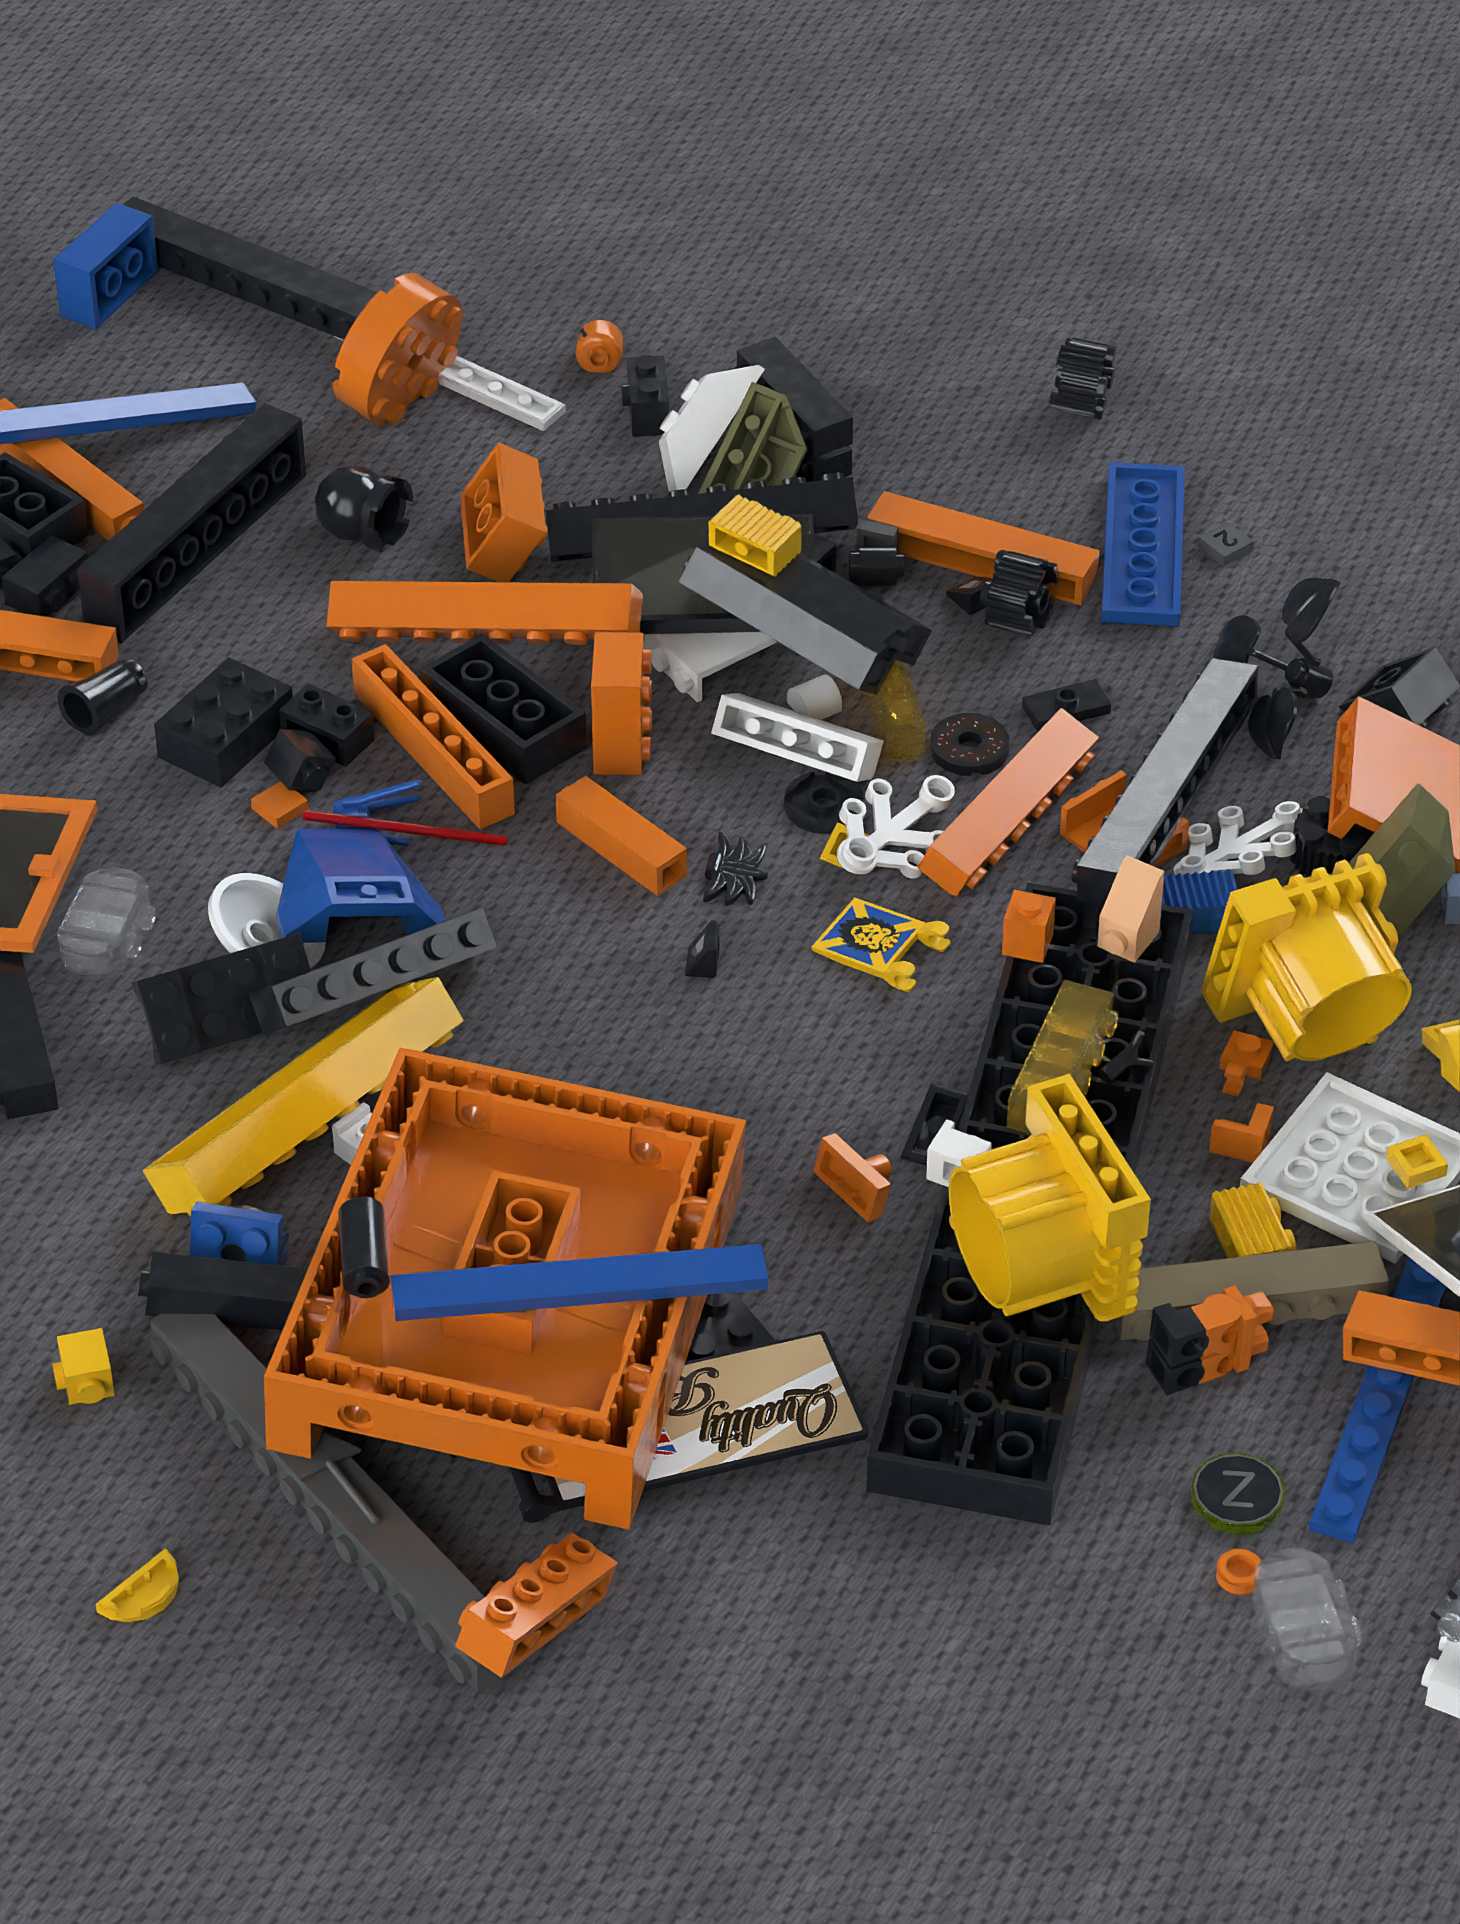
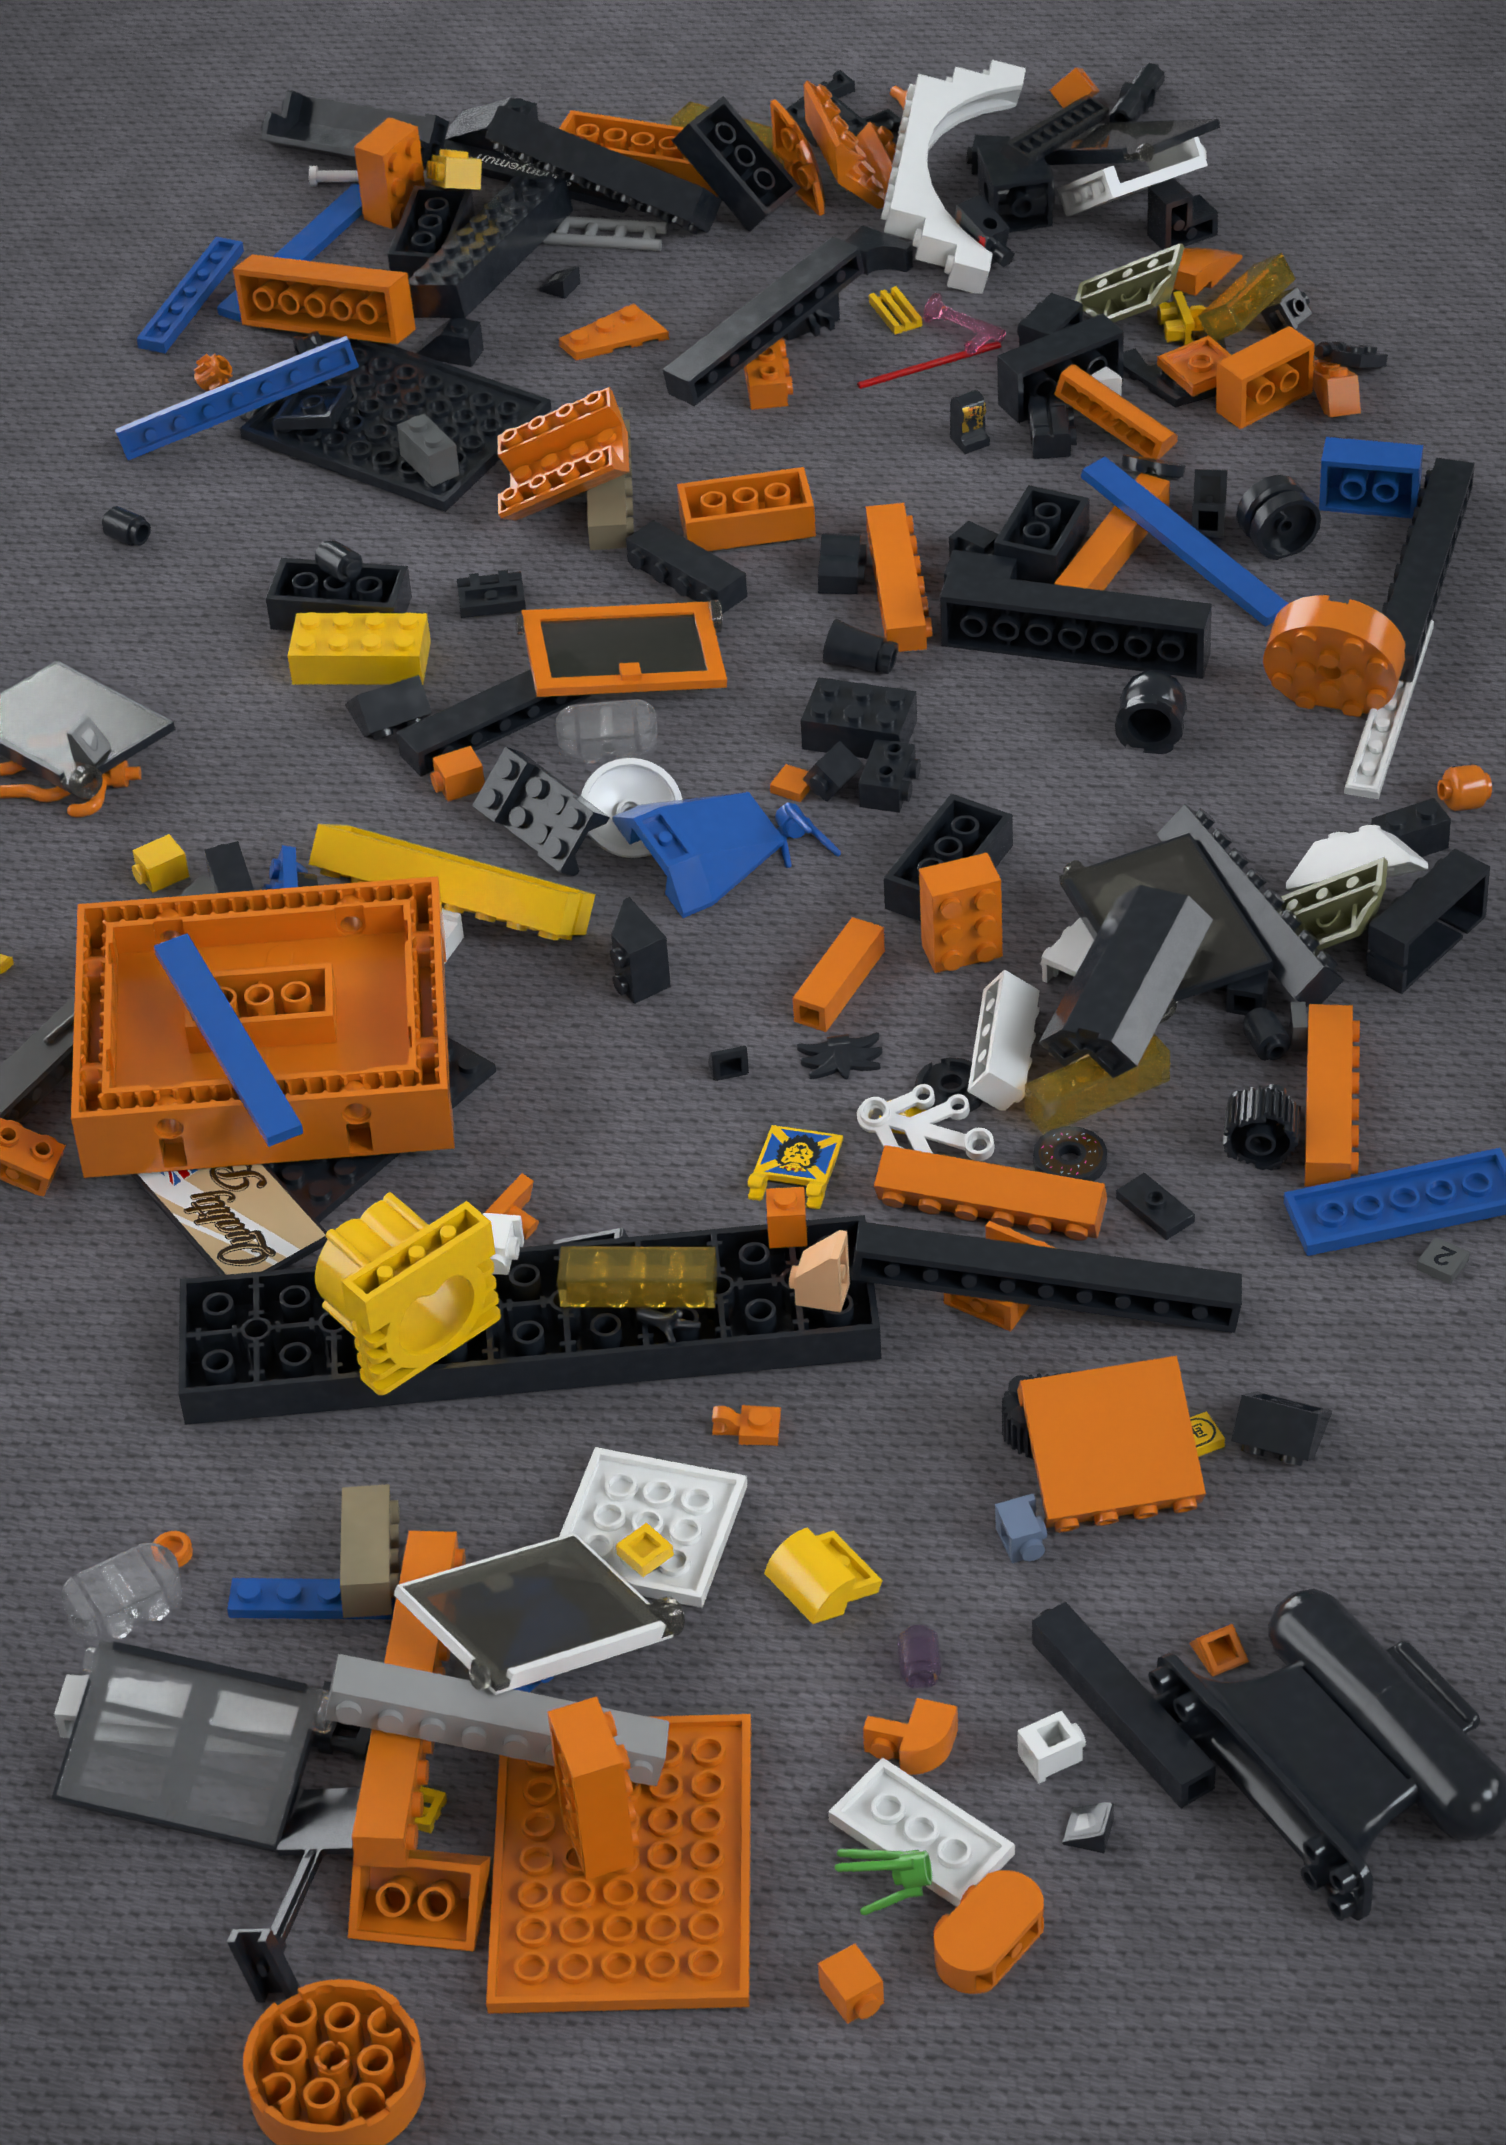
camera: 75 degrees right, 0 degrees up
black brick [249,908,497,1034] -> none
red axle [302,810,508,846] -> none
orange brick [326,581,643,645] -> none
black brick [338,1197,390,1299] -> none
orange brick [352,644,515,830] -> none
orange brick [460,442,548,582] -> none
yellow brick [708,494,801,577] -> none
dark tan brick [1115,1241,1389,1341] -> none
hips [1146,1285,1274,1396] -> none
blue brick [1162,869,1238,934] -> none
white plant [1174,801,1302,876] -> none
black tile [1190,1452,1285,1535] -> none
yellow hose [1200,853,1412,1061] -> none
orange panel [1209,1103,1274,1163] -> none
yellow brick [1209,1182,1296,1258] -> none
black plant [1213,578,1341,759] -> none
olive wedge [1349,783,1456,935] -> none
none -> dark tan brick [340,1484,400,1618]
none -> orange brick [430,746,485,802]
none -> black slope [610,897,671,1004]
none -> black brick [1192,468,1228,538]
none -> black wheel [1236,475,1321,560]

